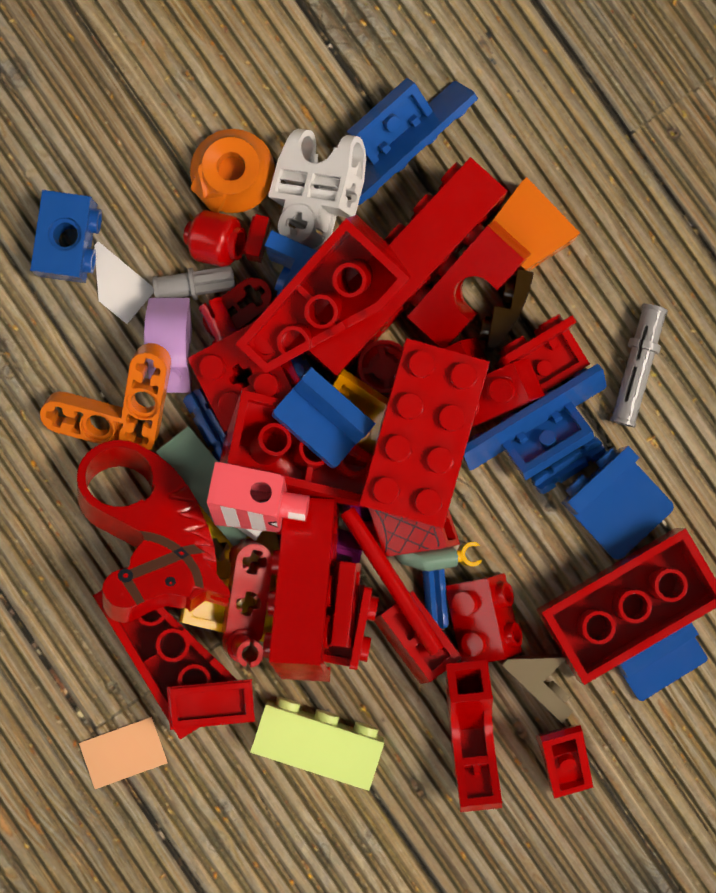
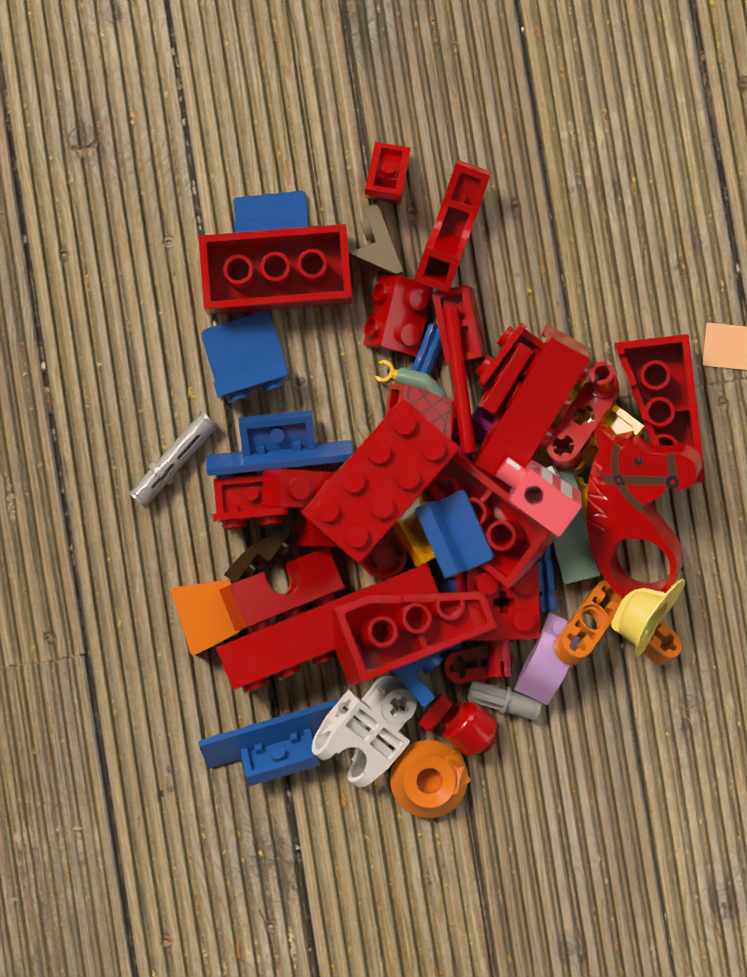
camera: 150 degrees left, 0 degrees up
blue brick [30,190,102,283] -> none
white sticker [94,241,154,324] -> none
red tile [167,679,255,730] -> none
yellowish green brick [250,696,384,791] -> none
blue axle [531,436,606,494] -> none
none -> light yellow piece [611,579,685,657]

